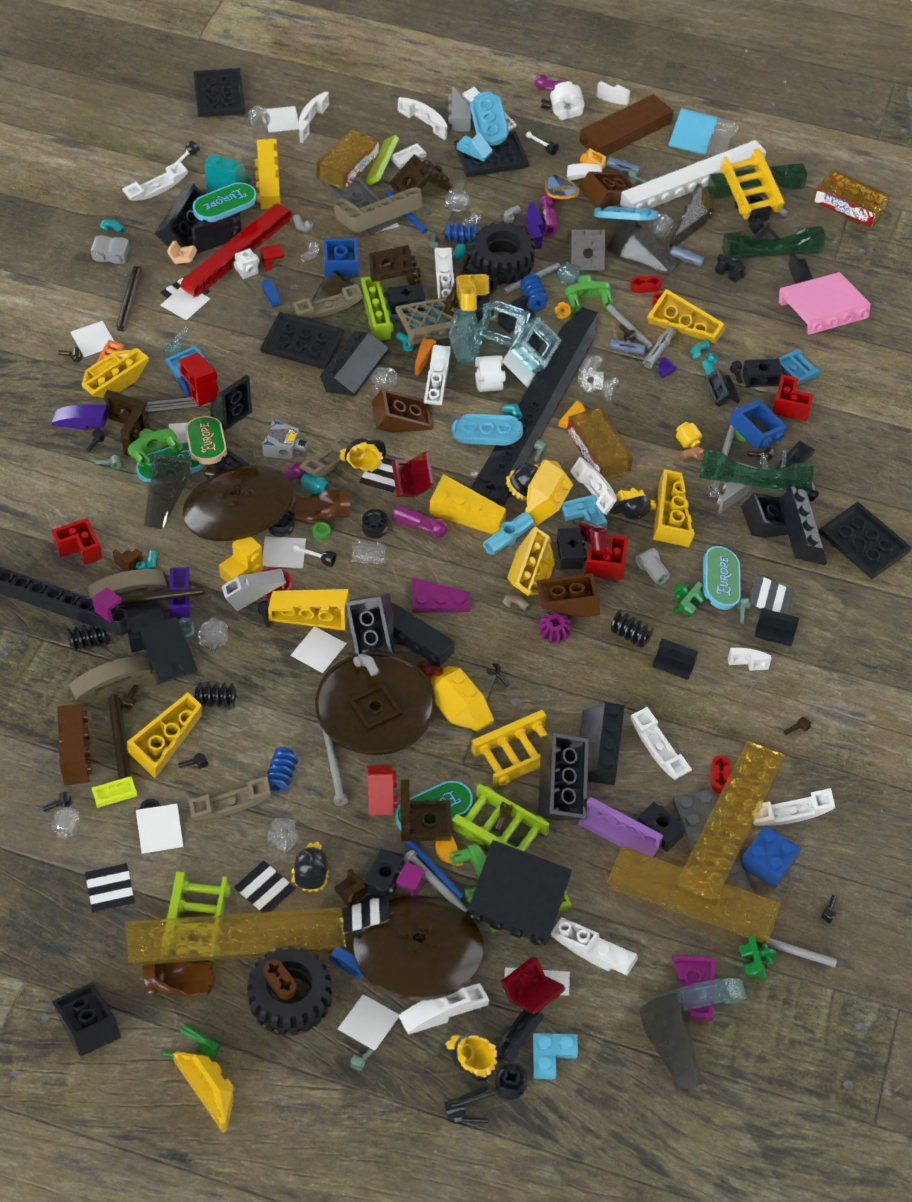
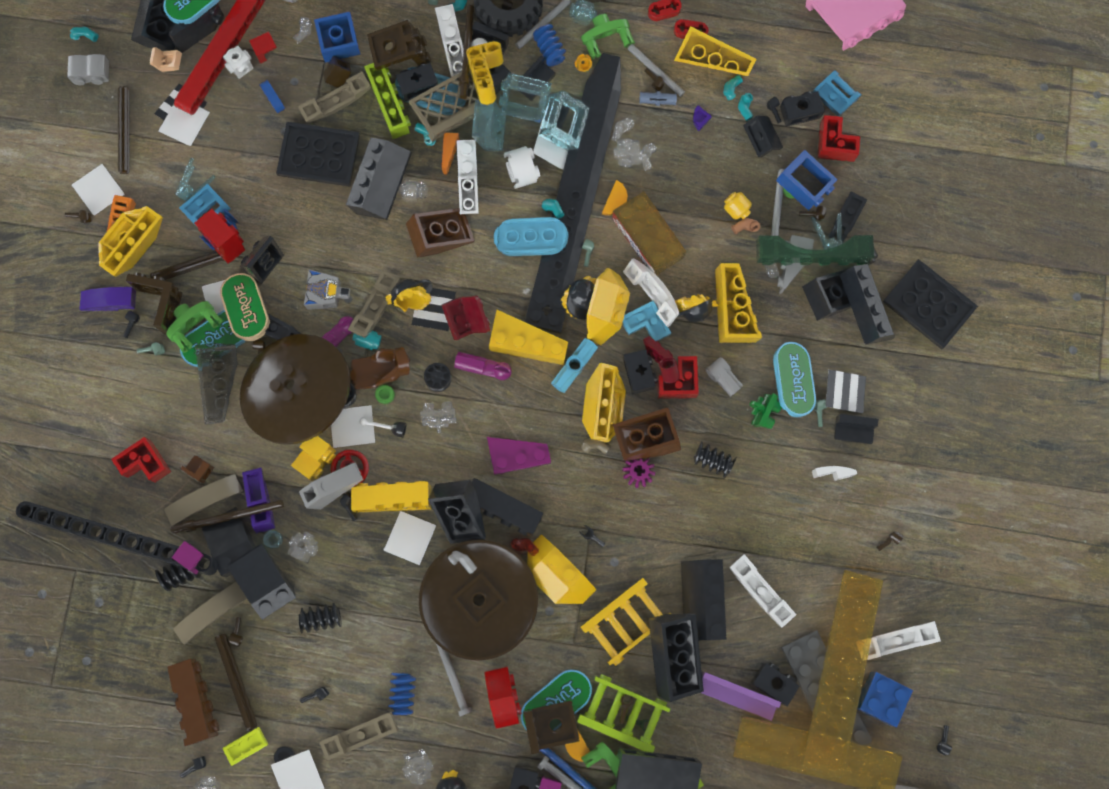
camera: 10 degrees left, 25 degrees up
yellow wedge [127,692,202,779] -> none
teal arm [136,550,158,570] -> none
light grey pin [643,326,676,368] -> none
black panel [652,639,698,680] -> none
red beam [711,756,731,794] -> none

